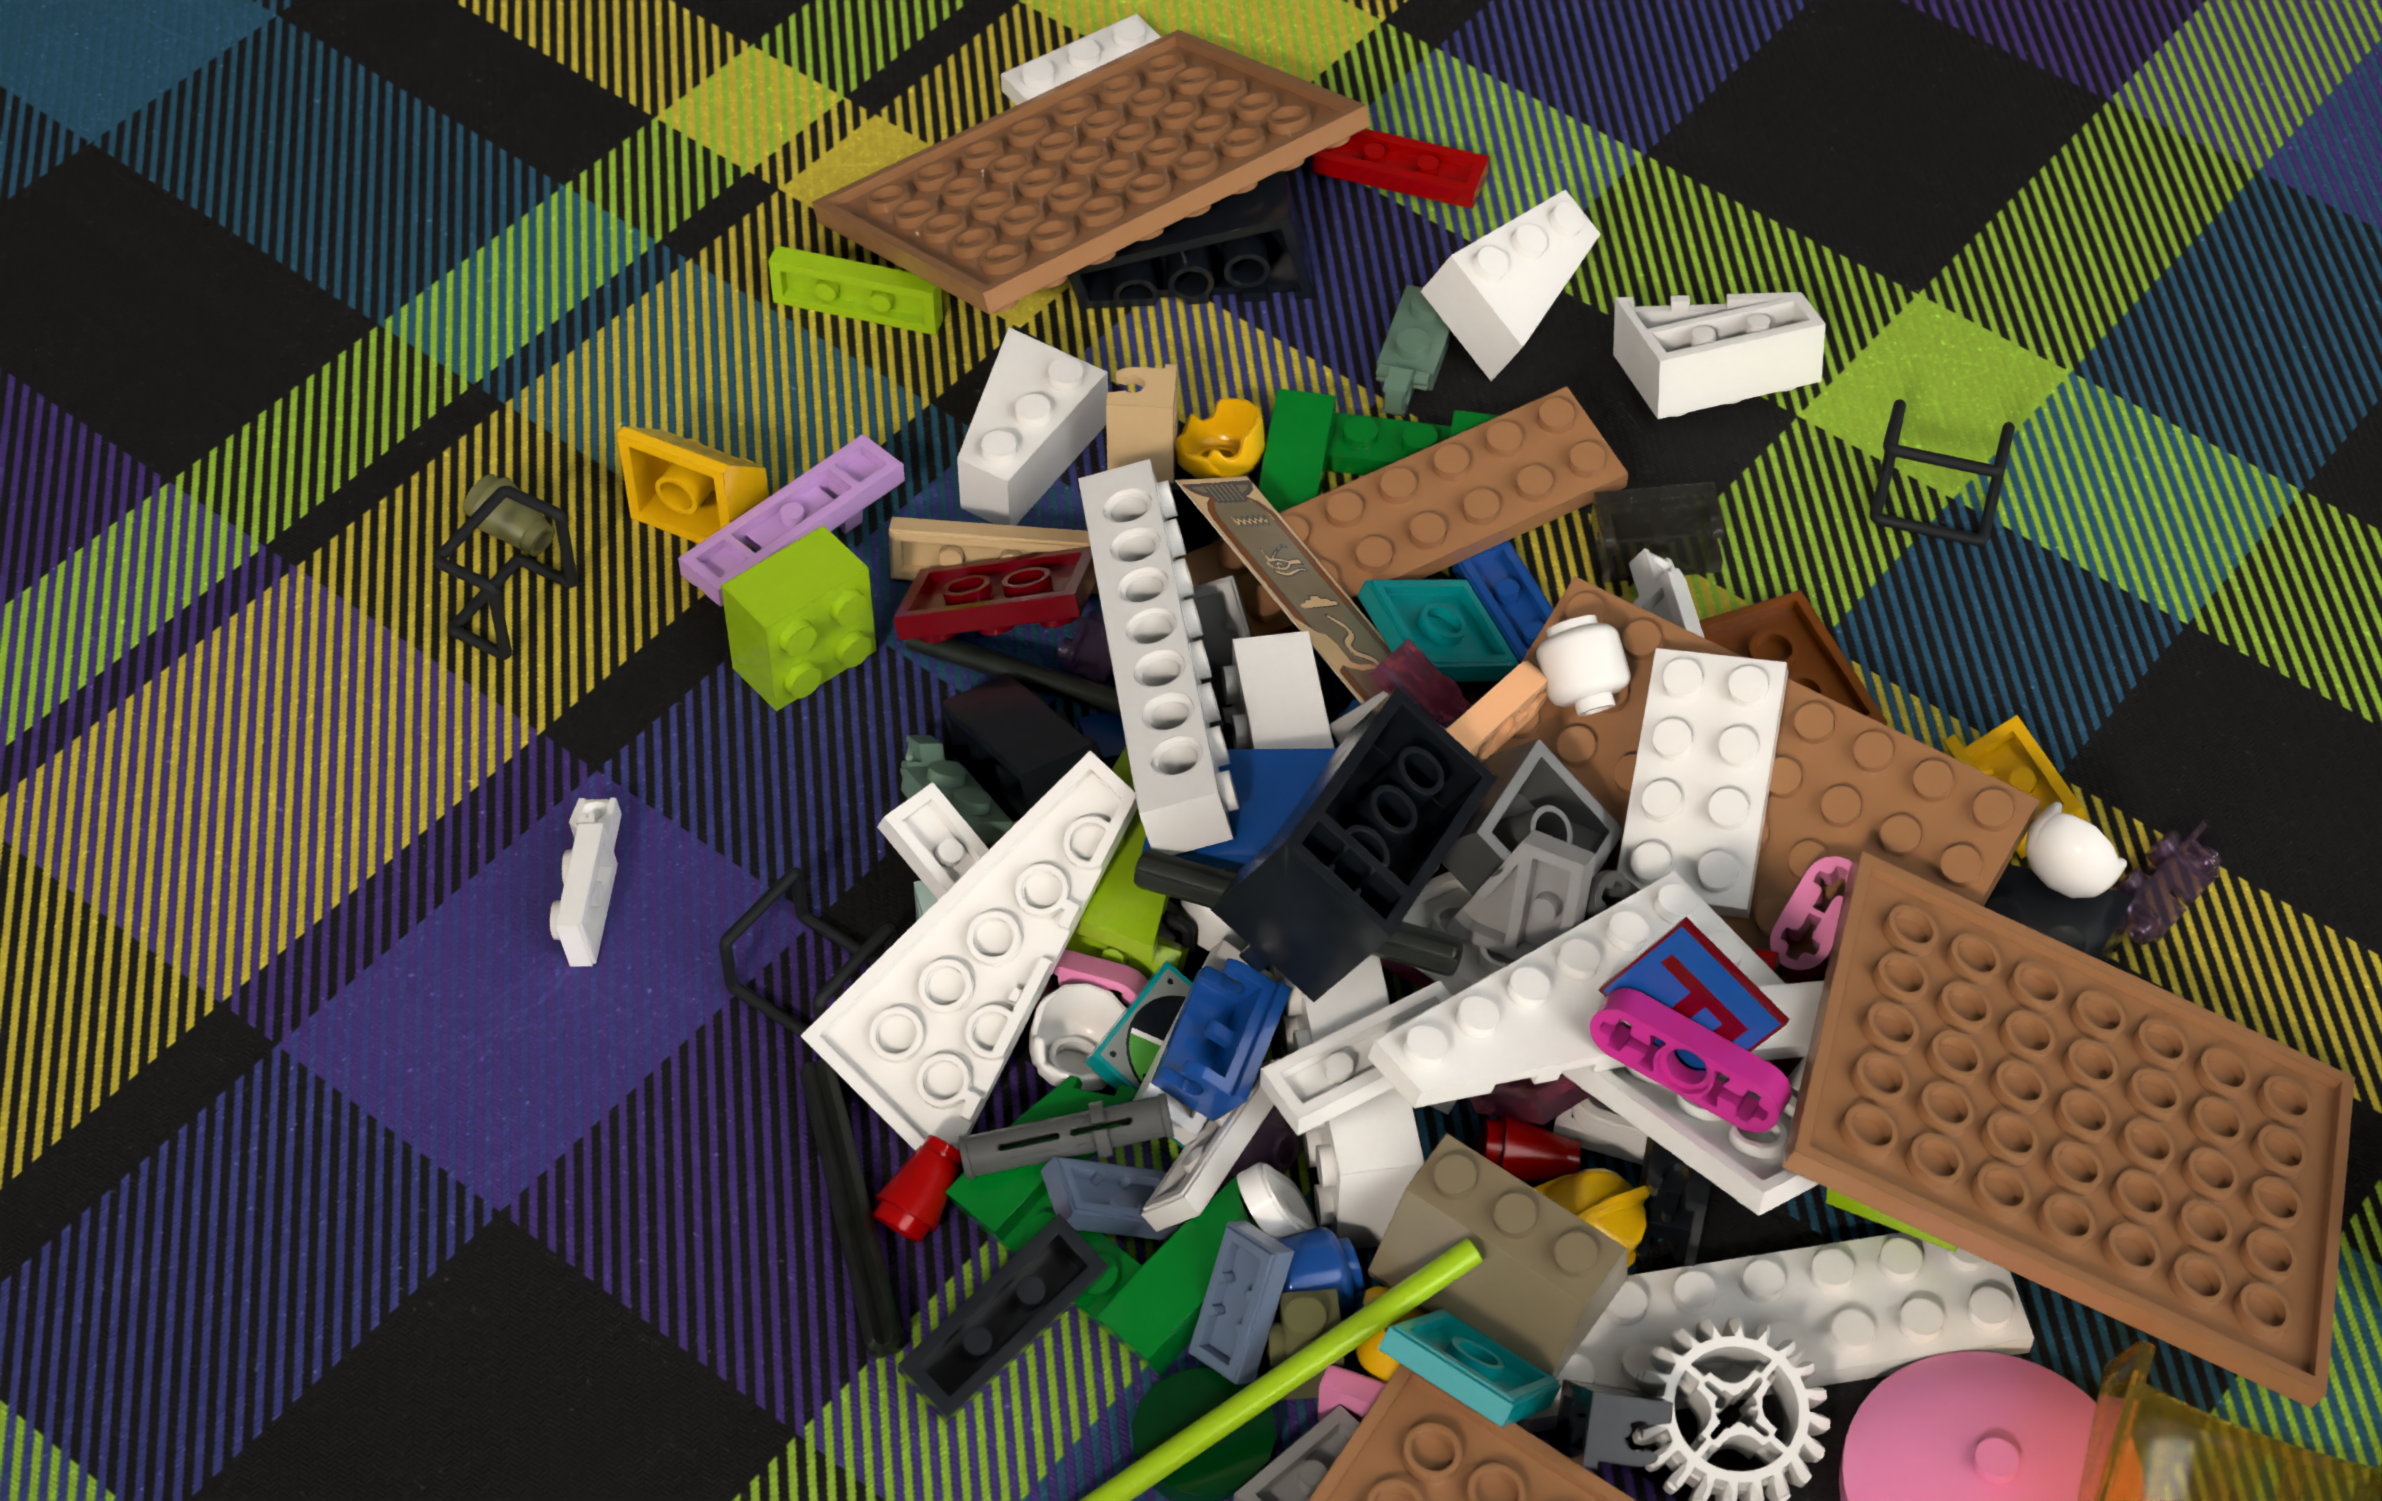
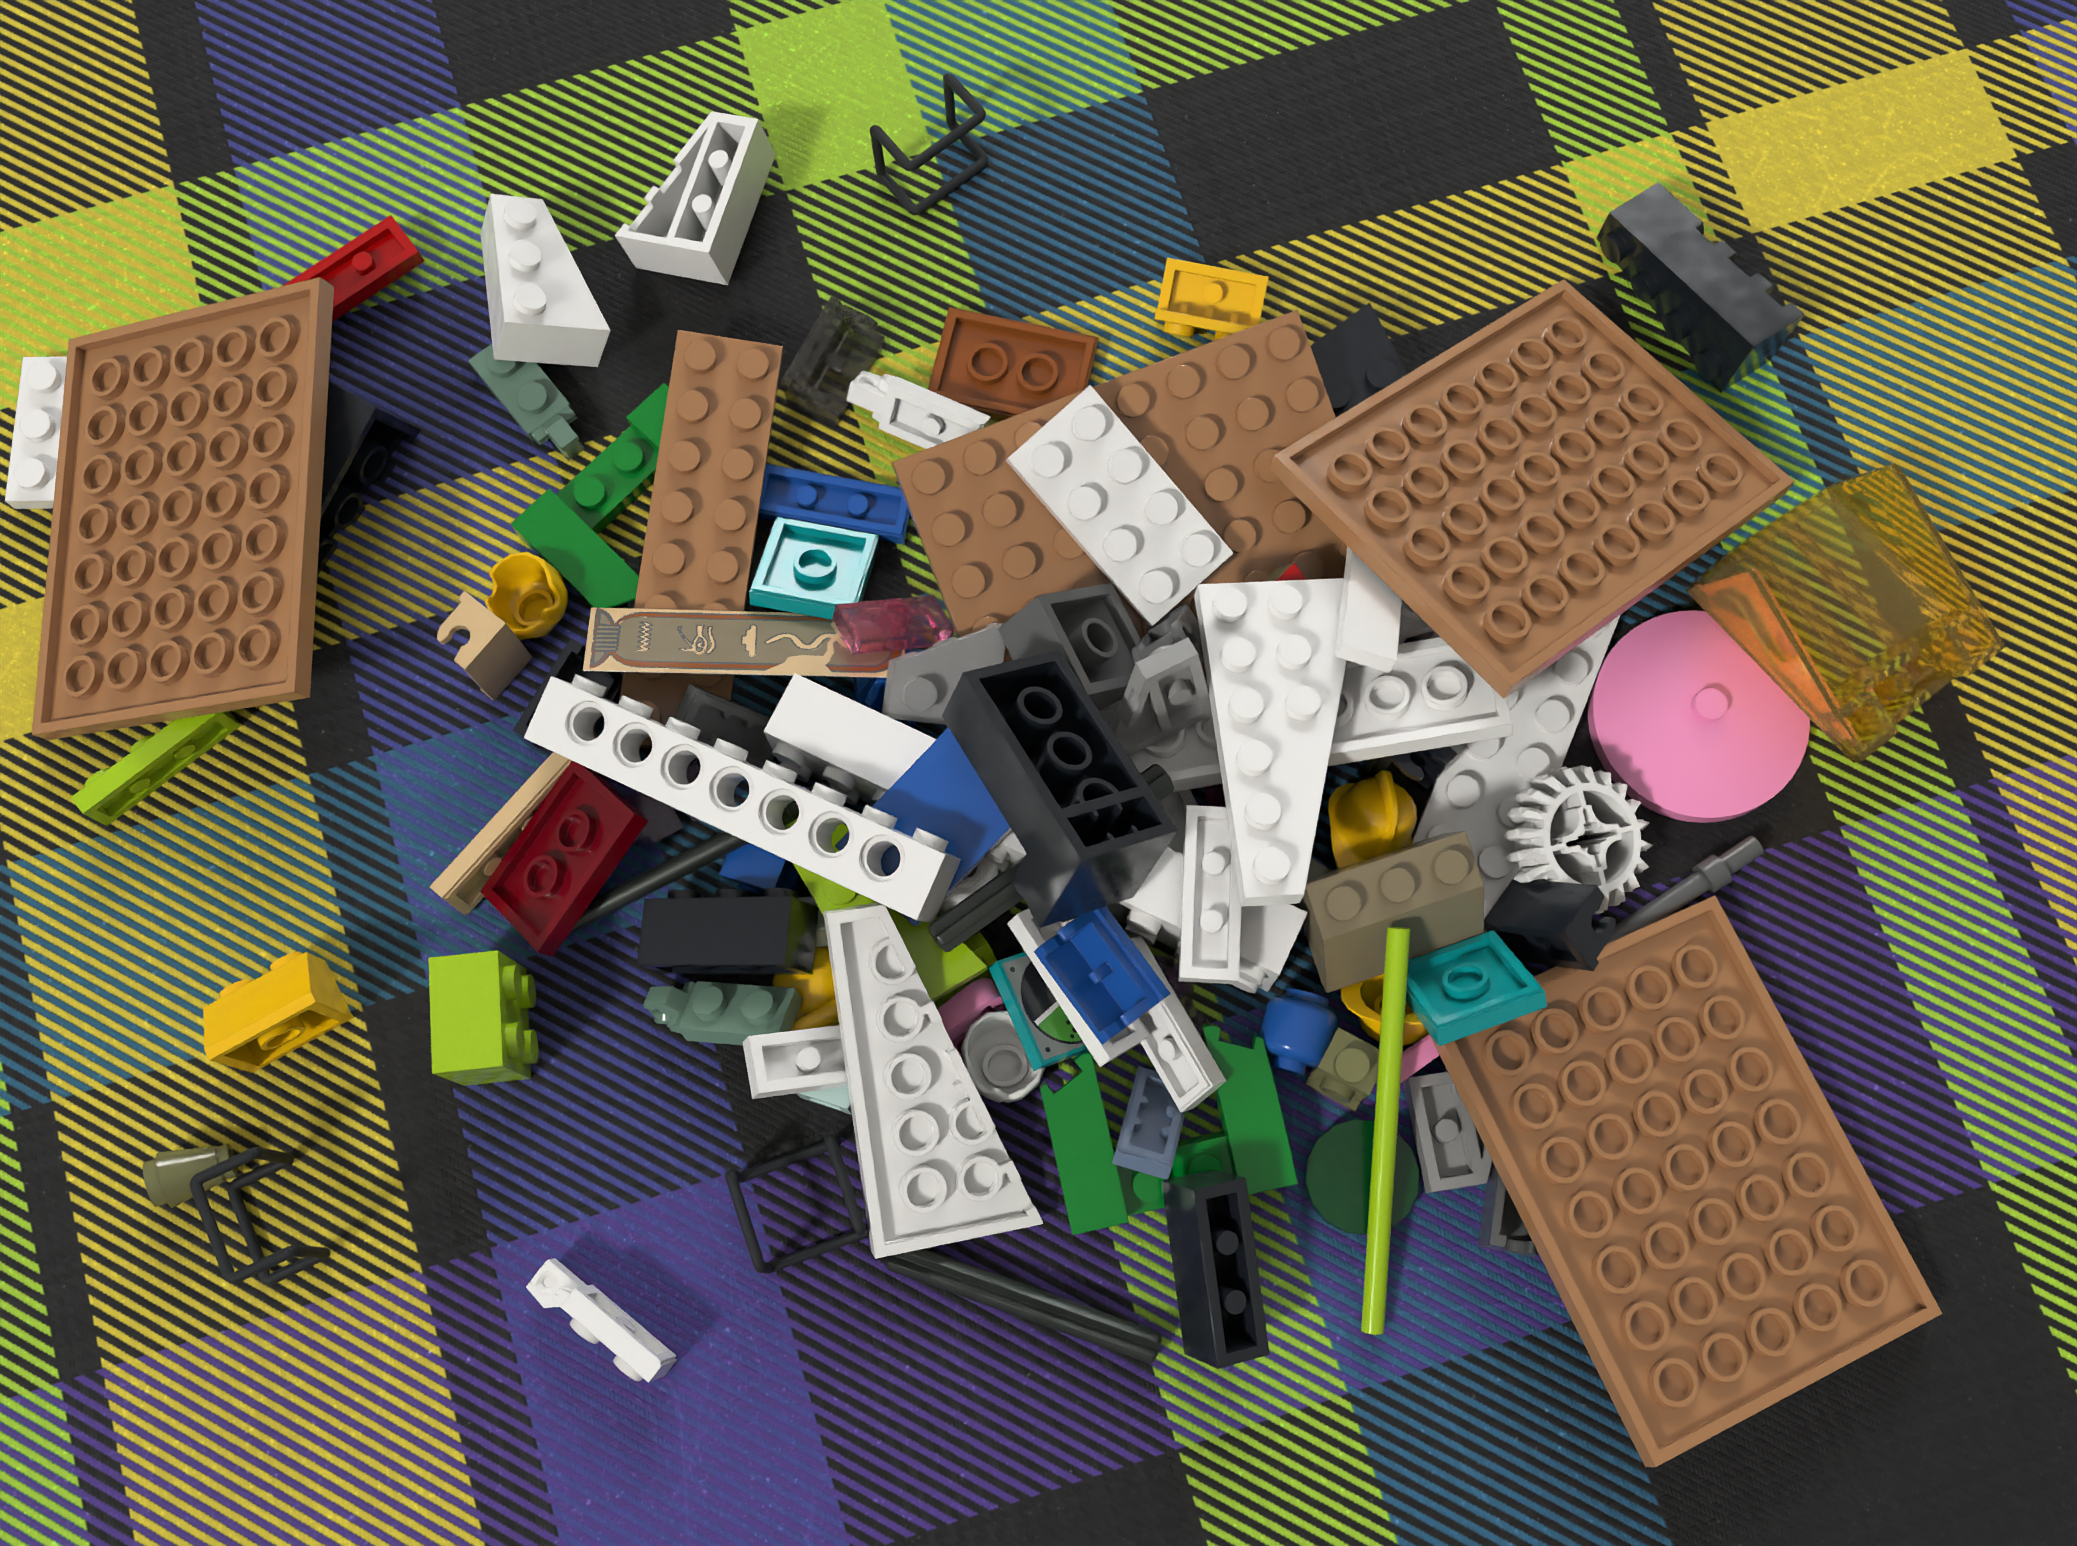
camera: 55 degrees left, 25 degrees up
lavender hinge [678,434,905,607] -> none
red cone [872,1134,962,1244] -> none
white wedge [957,328,1108,526] -> none
dark grey pin [958,1093,1174,1180] -> none
sand blue plate [1188,1220,1294,1385] -> none
white tile [1237,1162,1317,1240] -> none
light nougat beam [1446,660,1548,763] -> none
white head [1536,615,1631,717] -> none
dark pink beam [1590,988,1792,1133] -> none
blue piece [1598,917,1790,1076] -> none
bright pink beam [1770,856,1853,981] -> none
white hair [2025,802,2127,898] -> none
hinge [2112,821,2221,945] -> none

